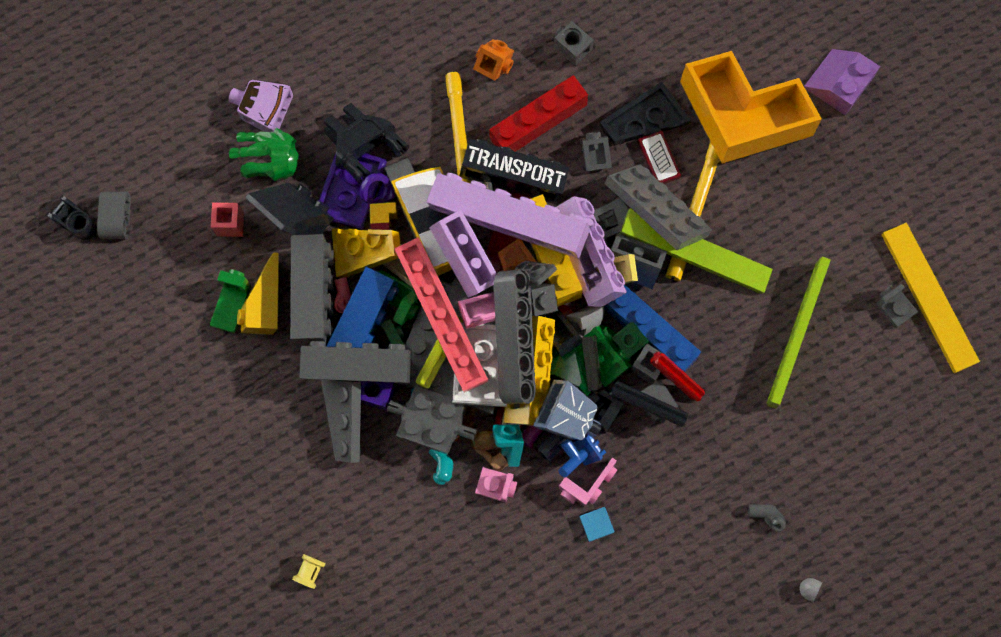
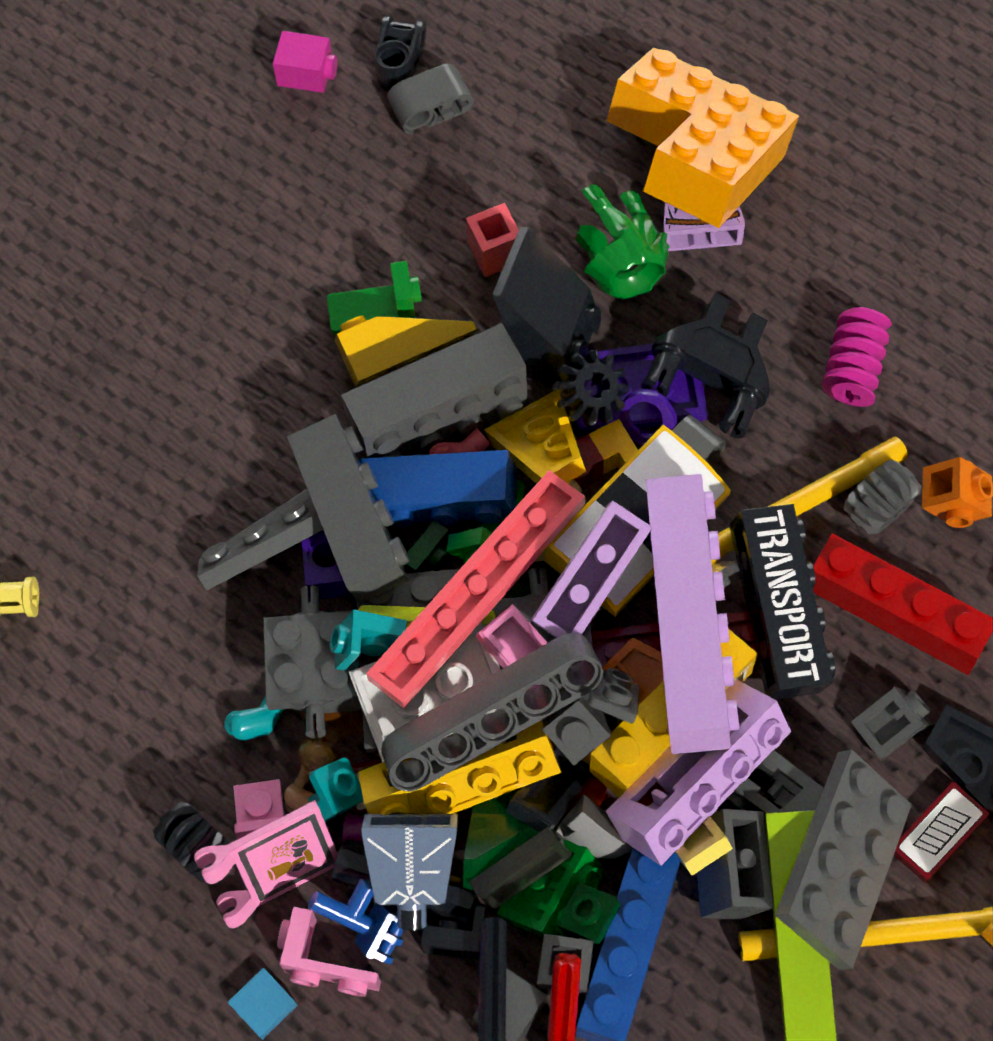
camera: 65 degrees right, 10 degrees down
none -> black gear [153,802,230,883]
none -> bright pink flag [194,801,338,928]
none -> dark pink brick [273,31,338,93]
none -> teal bracket [330,609,406,671]
none -> black gear [553,350,630,427]
none -> light orange piece [606,47,799,228]
none -> dark pink piece [822,307,892,407]
none -> dark grey gear [843,460,922,535]

